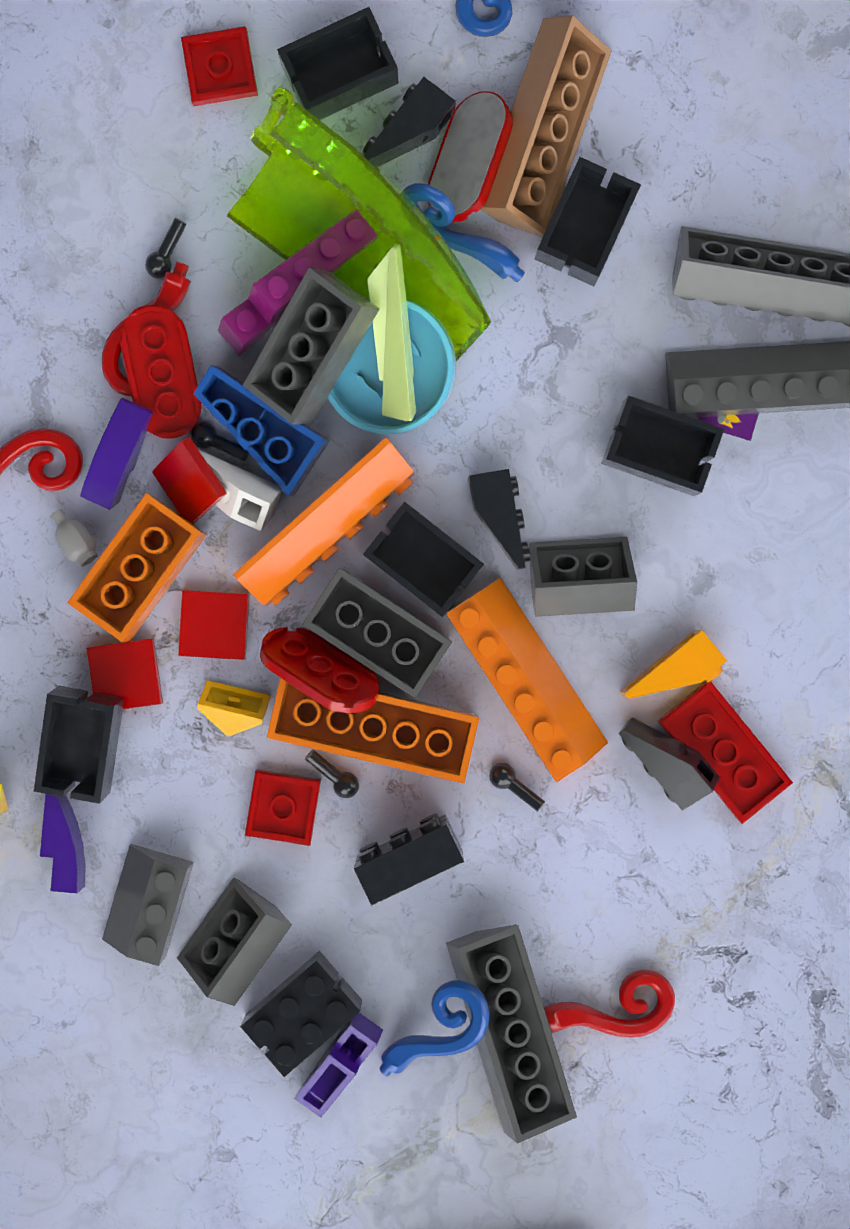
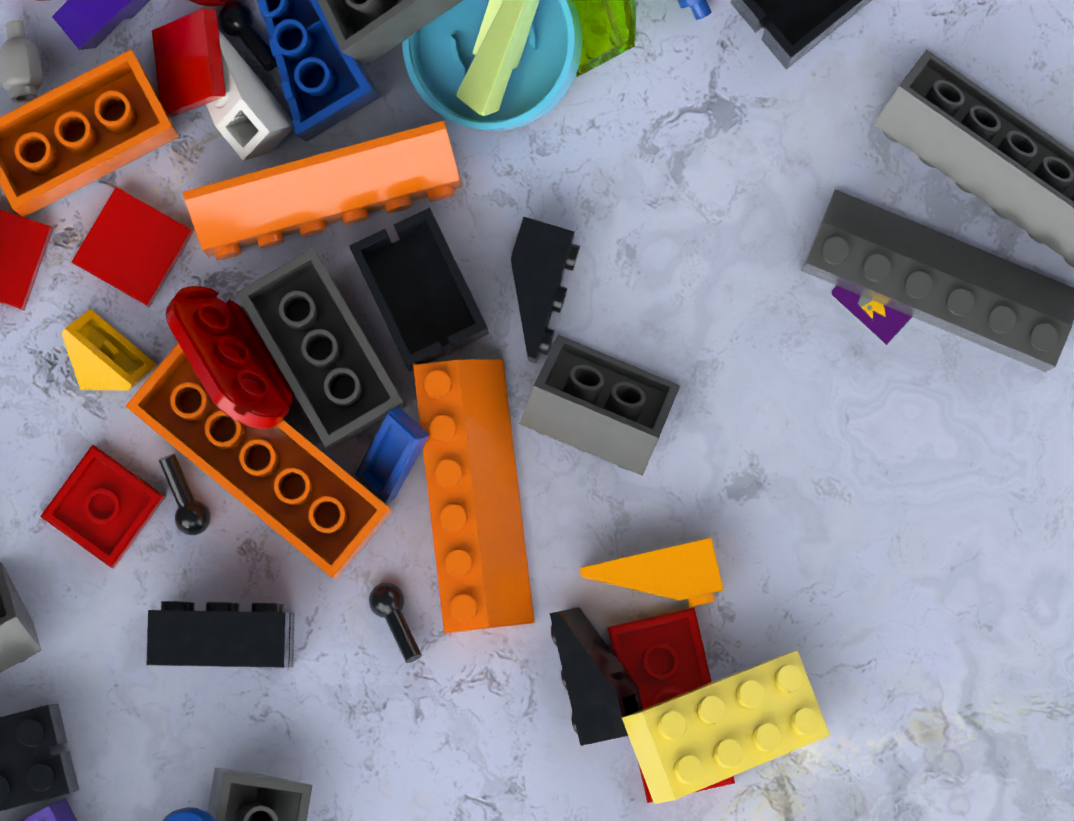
camera: 30 degrees right, 5 degrees down
black piece [601,395,724,496] -> none
none -> blue tile [355,406,429,503]
none -> light yellow brick [622,650,830,804]

